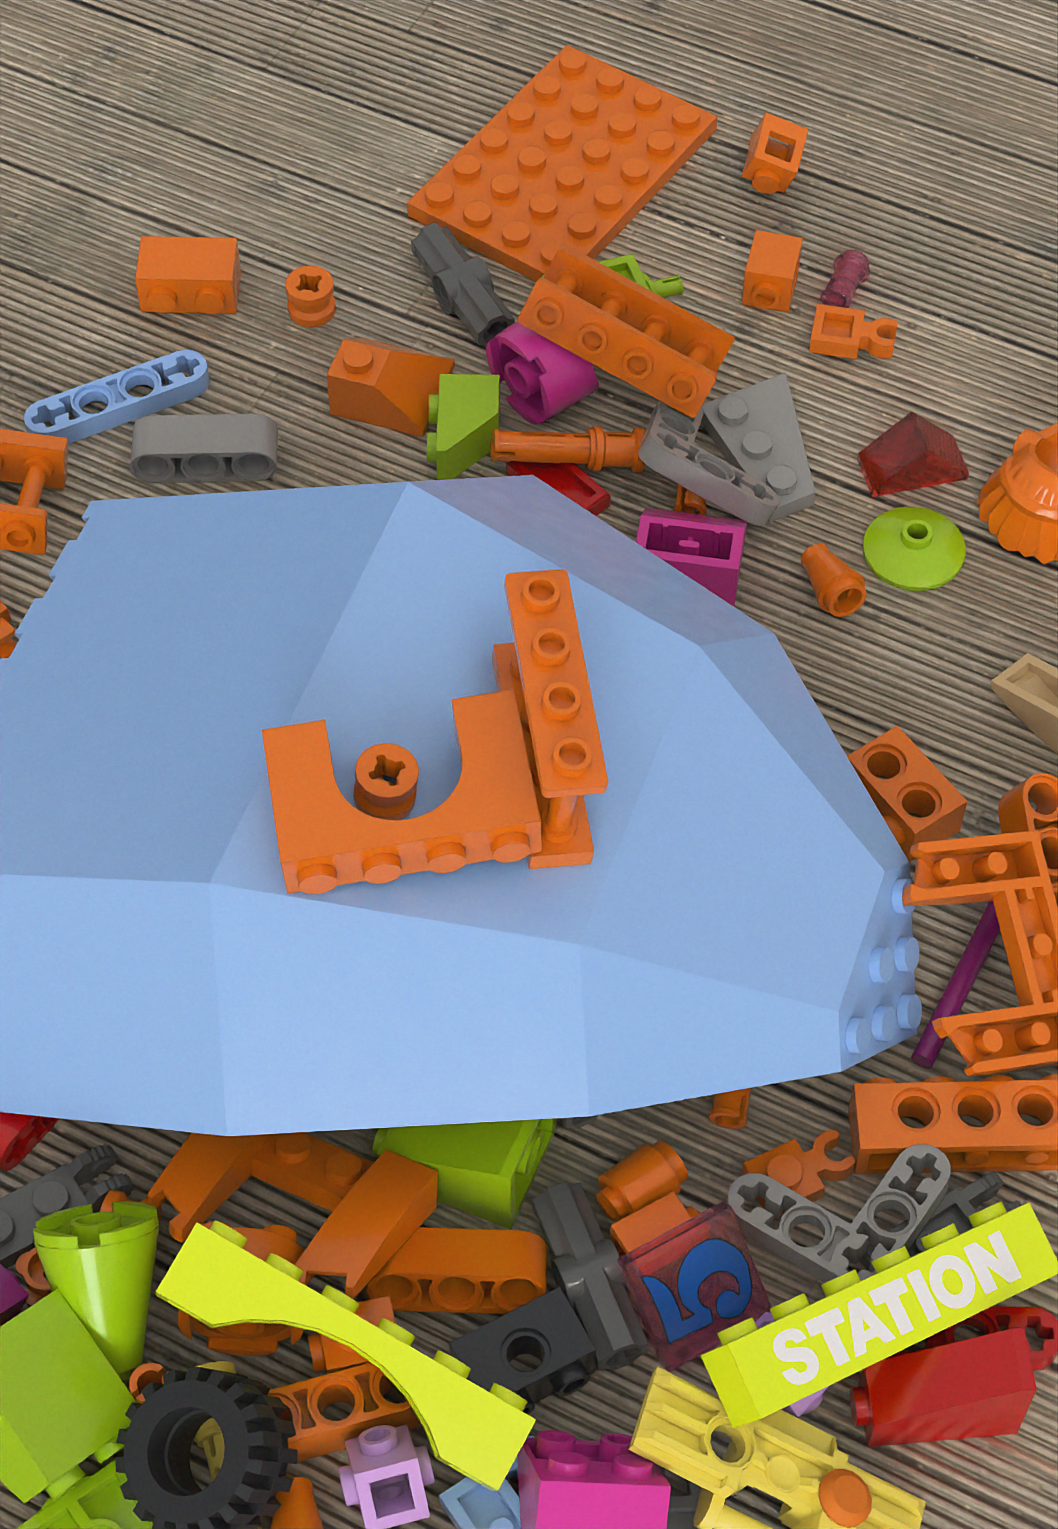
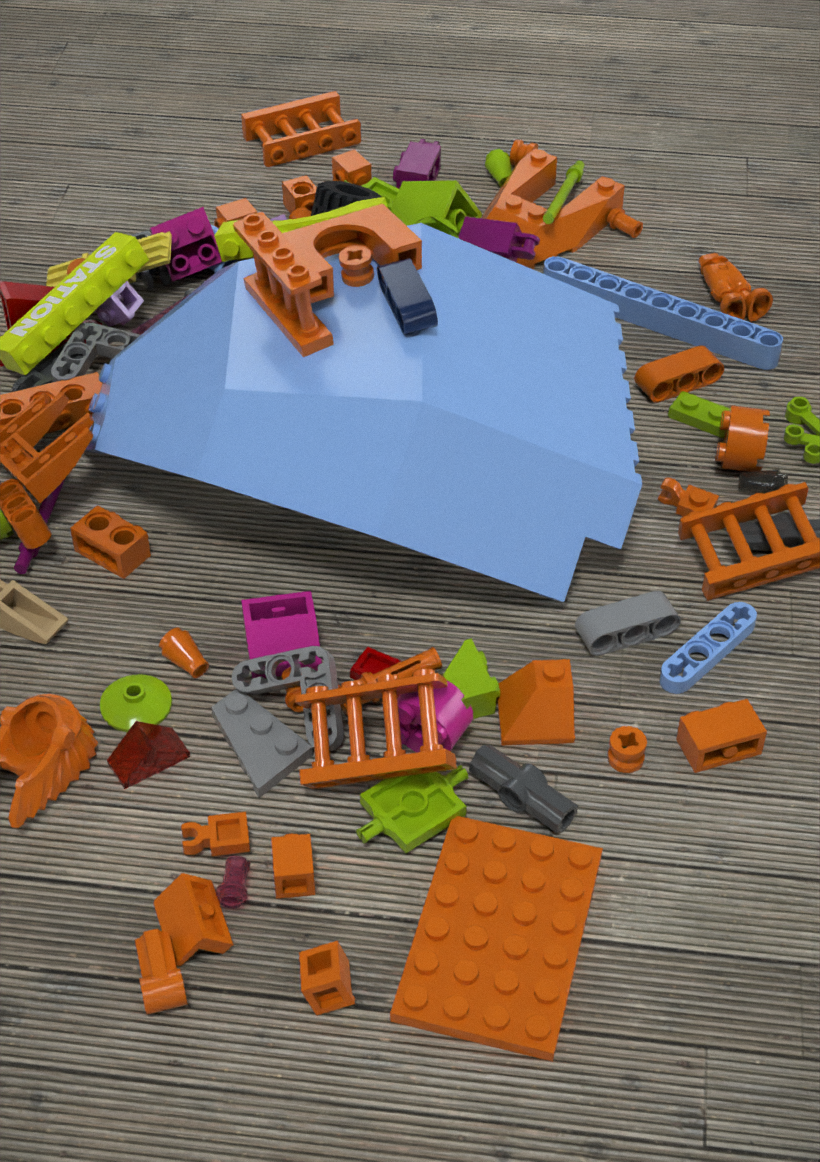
camera: 160 degrees right, 10 degrees down
none -> orange piece [135,929,188,1015]
none -> orange panel [154,873,233,966]
none -> dark blue beam [377,258,438,335]

